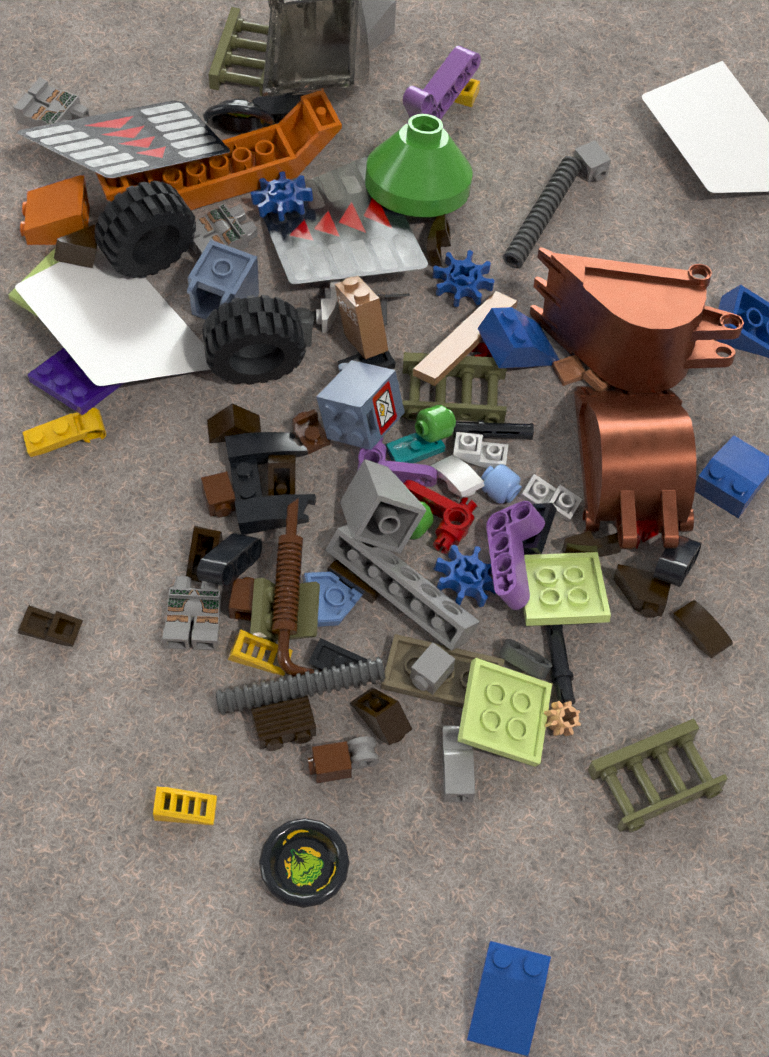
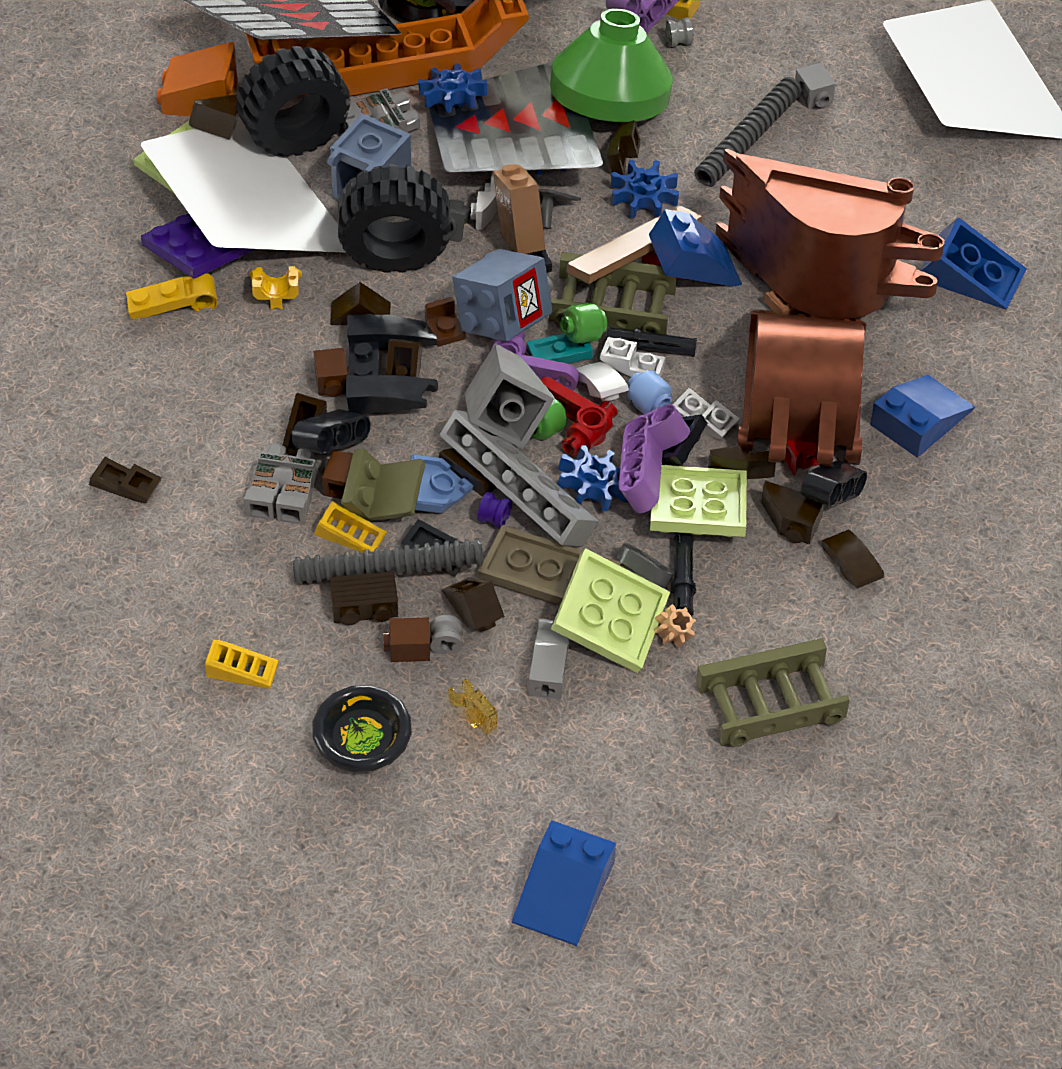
camera: 10 degrees right, 10 degrees down
reddish brown piece [272,498,321,677] -> none
light grey brick [410,642,455,695] -> none
nougat tile [552,355,586,386] -> none
none -> yellow piece [249,266,302,310]
none -> clear yellow plate [448,679,498,735]
none -> dark purple wheel [477,492,512,529]
none -> light grey wheel [665,17,693,47]

